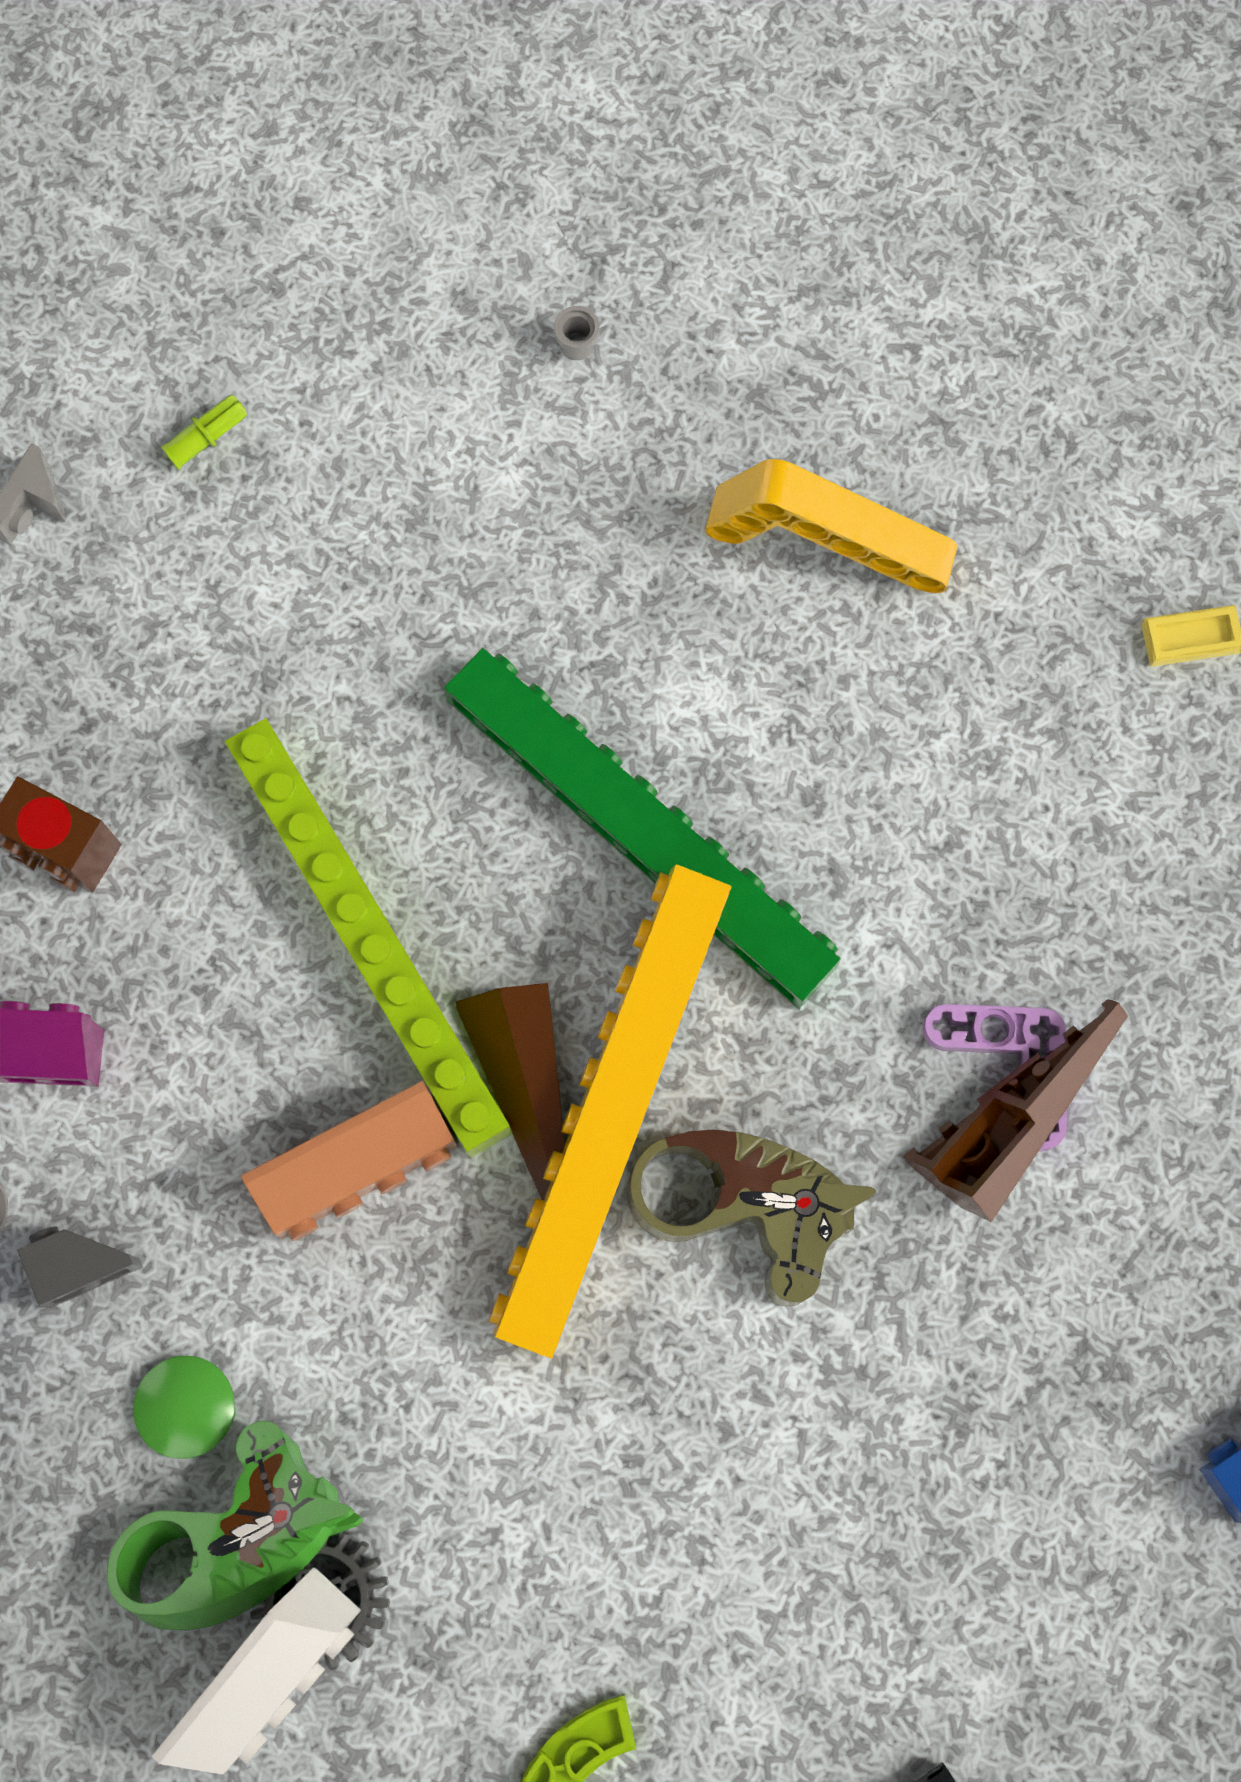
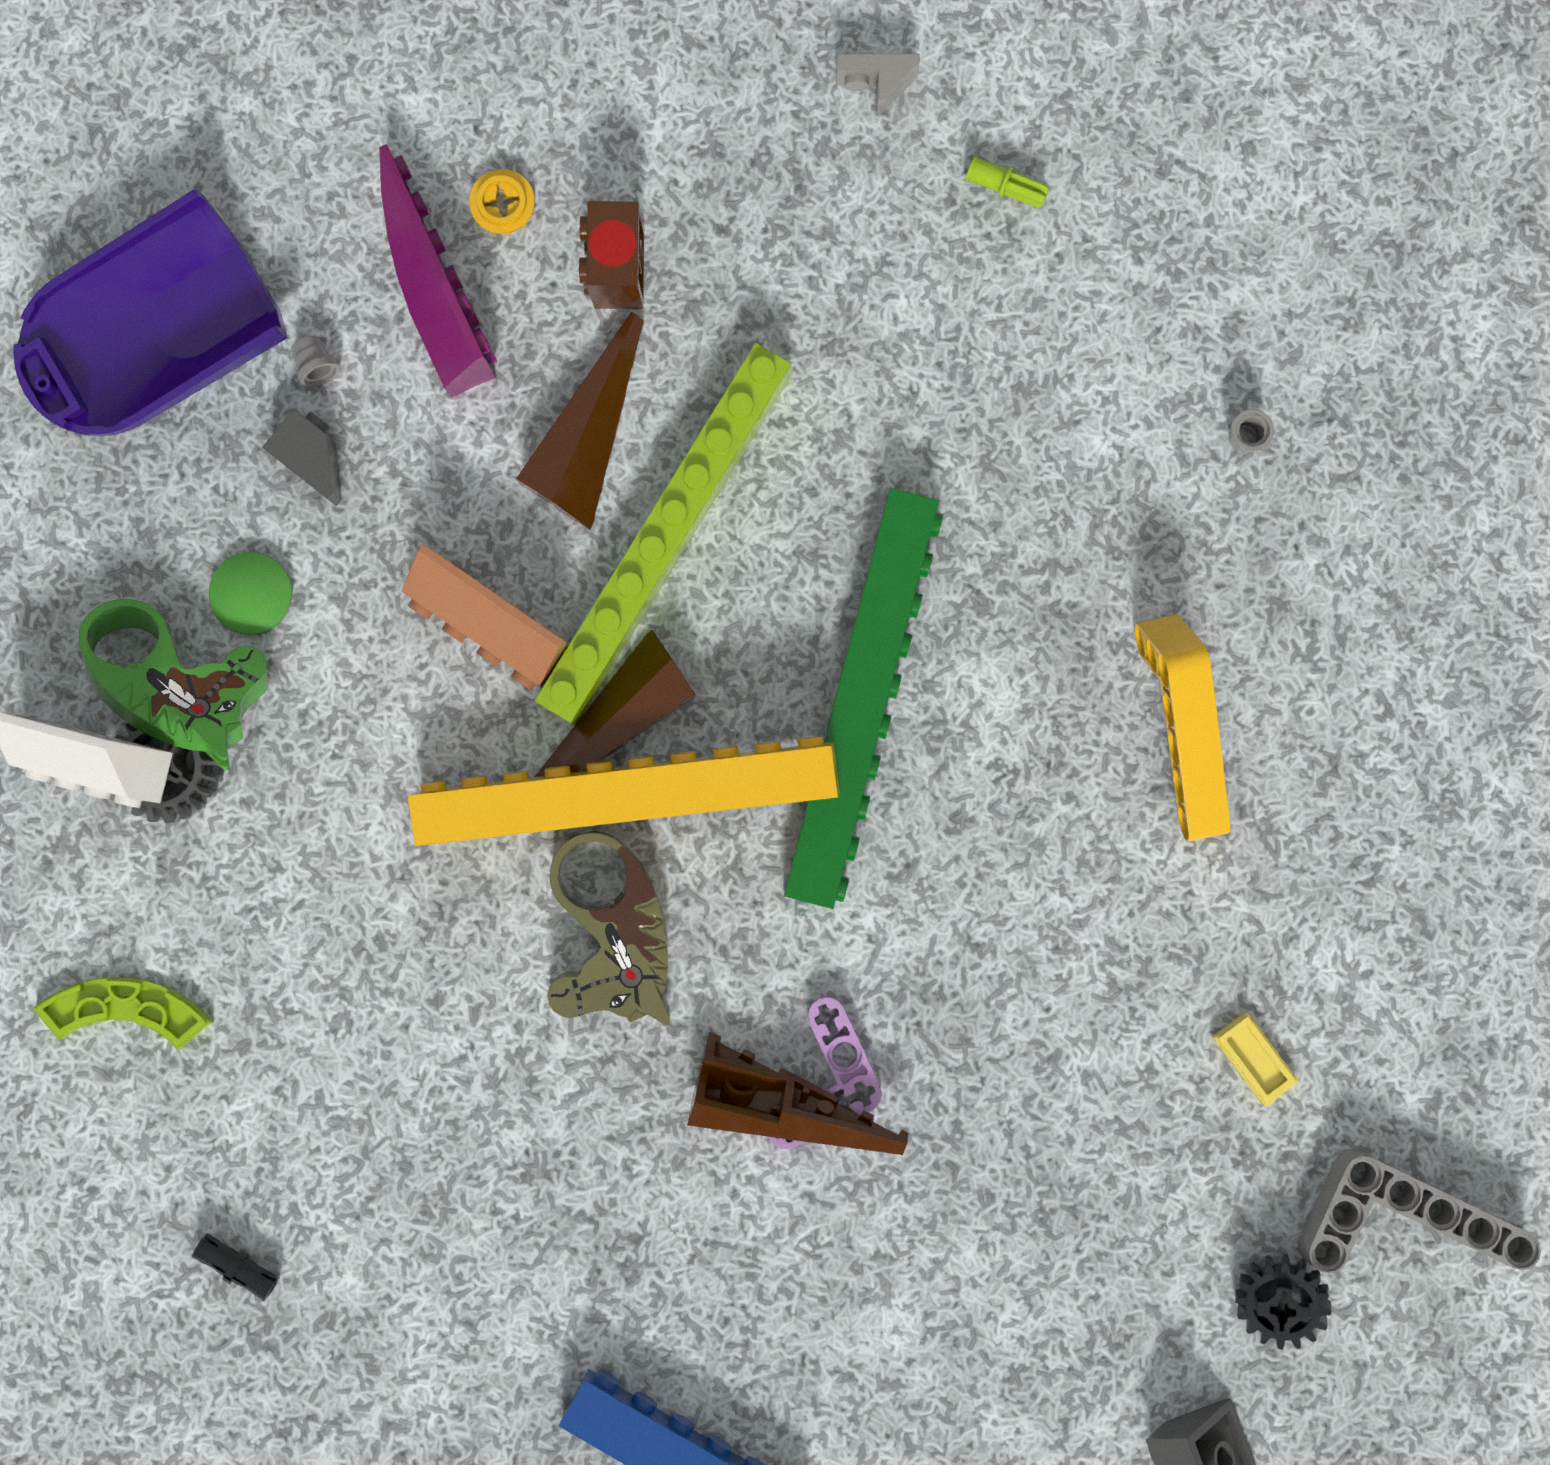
camera: 65 degrees right, 10 degrees up
none -> reddish brown wedge [516,312,644,530]

